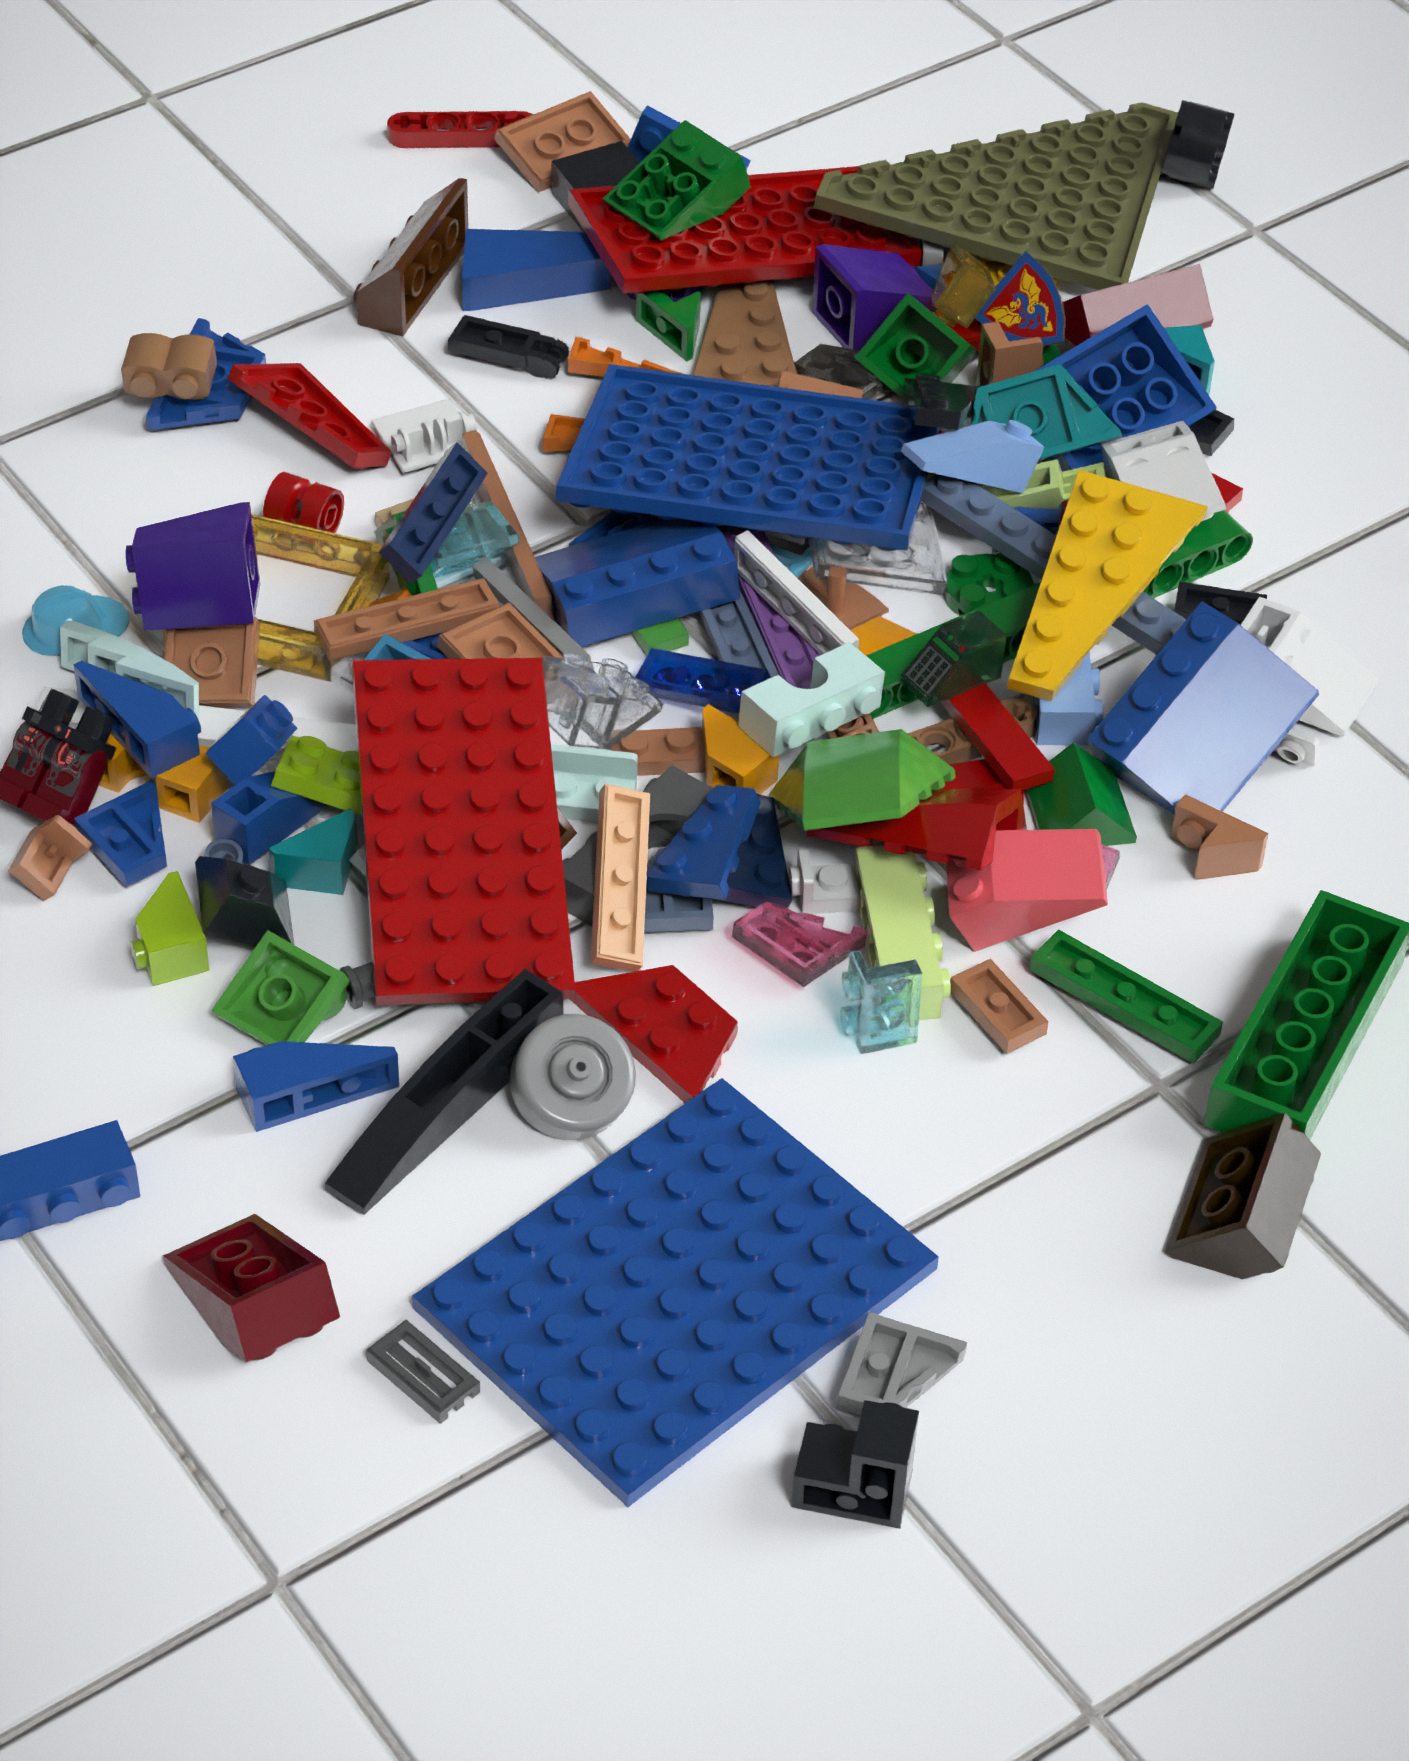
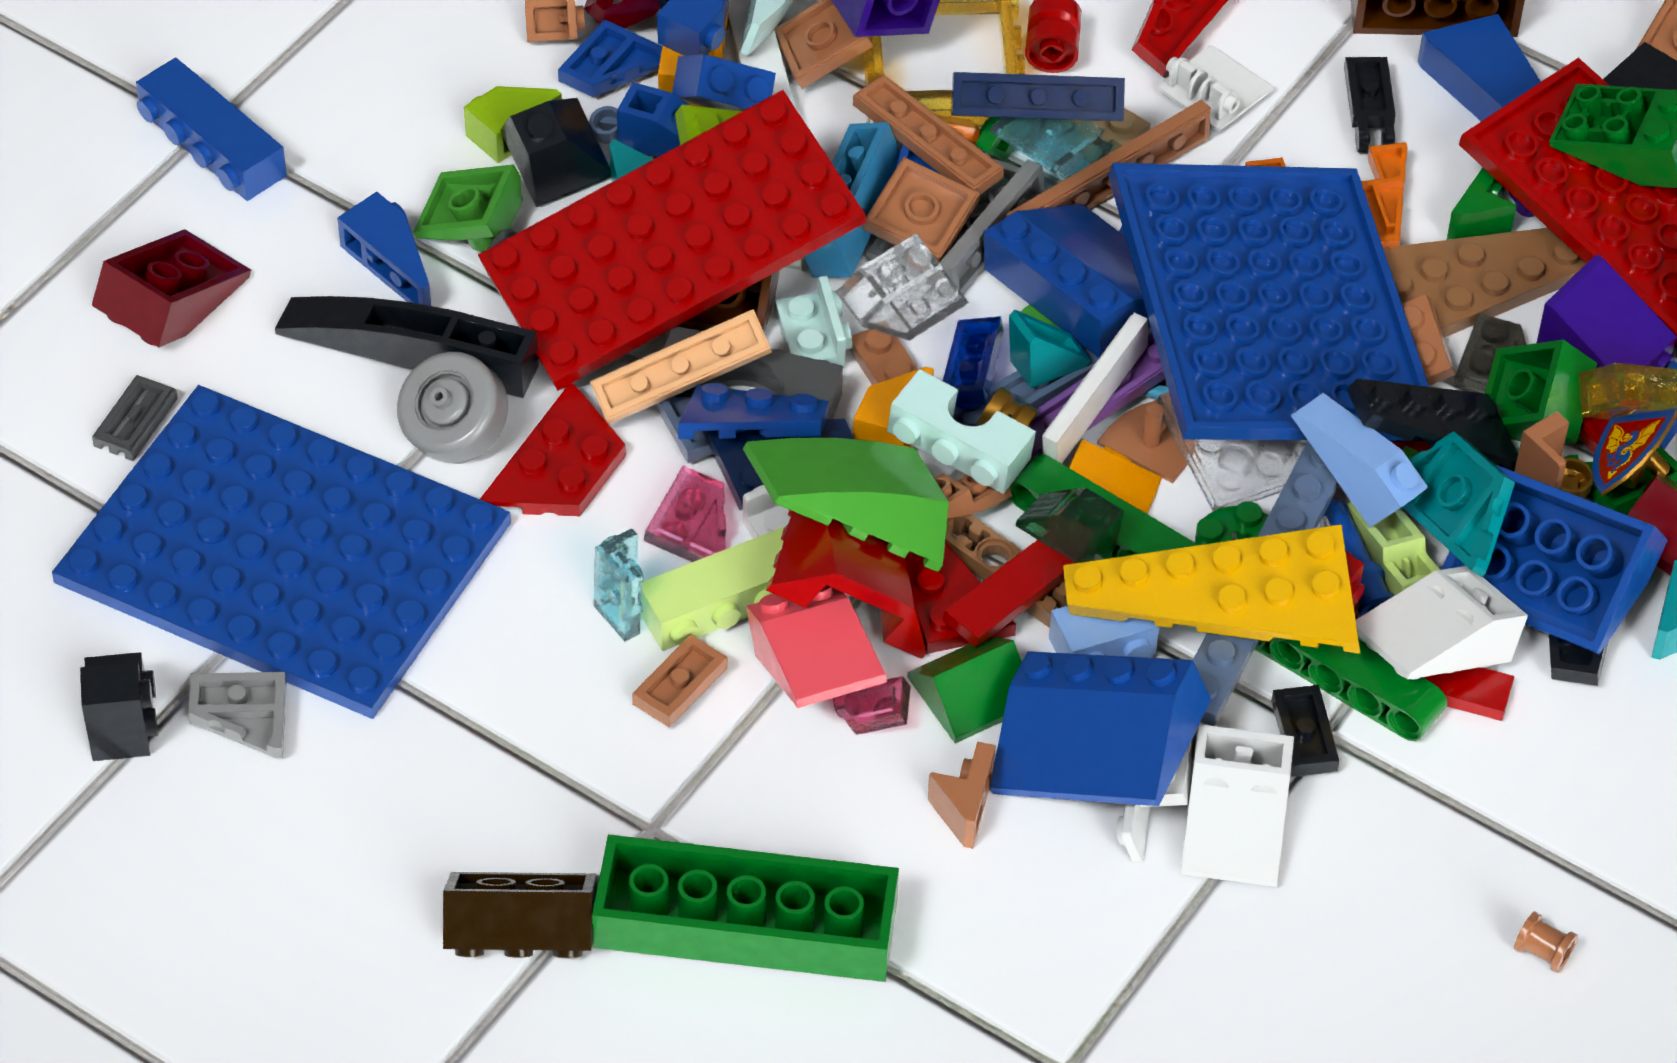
camera: 70 degrees right, 5 degrees up
green plate [1029,929,1223,1064] -> none
none -> pearl gold wheel [977,386,1039,427]
none -> teal slope [1009,309,1092,388]

